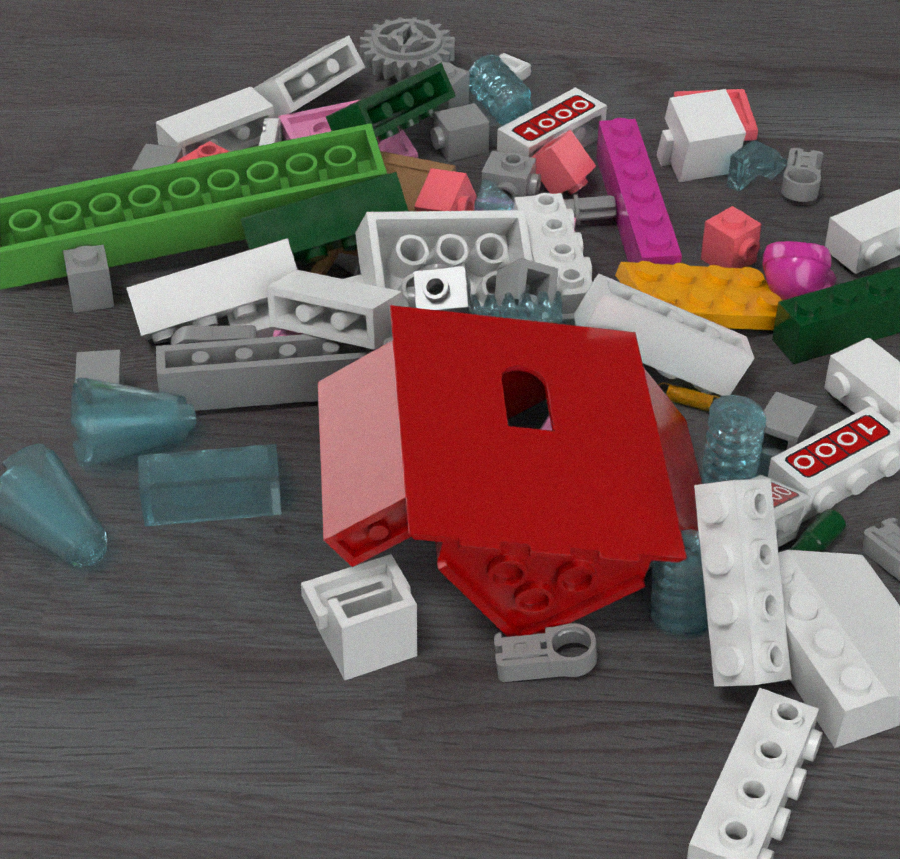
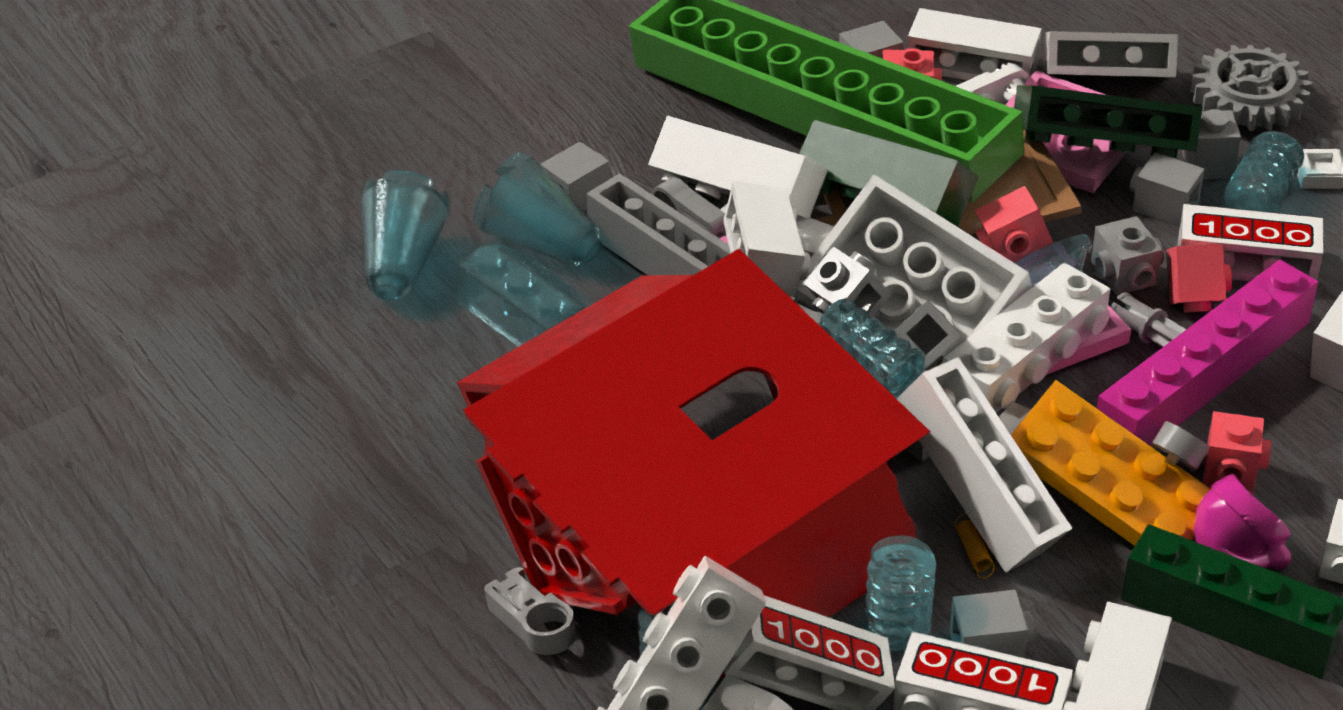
camera: 55 degrees right, 0 degrees up
light grey brick [63,244,114,313] -> none
white plate [301,554,417,681] -> none
none -> light grey piece [1152,421,1210,473]

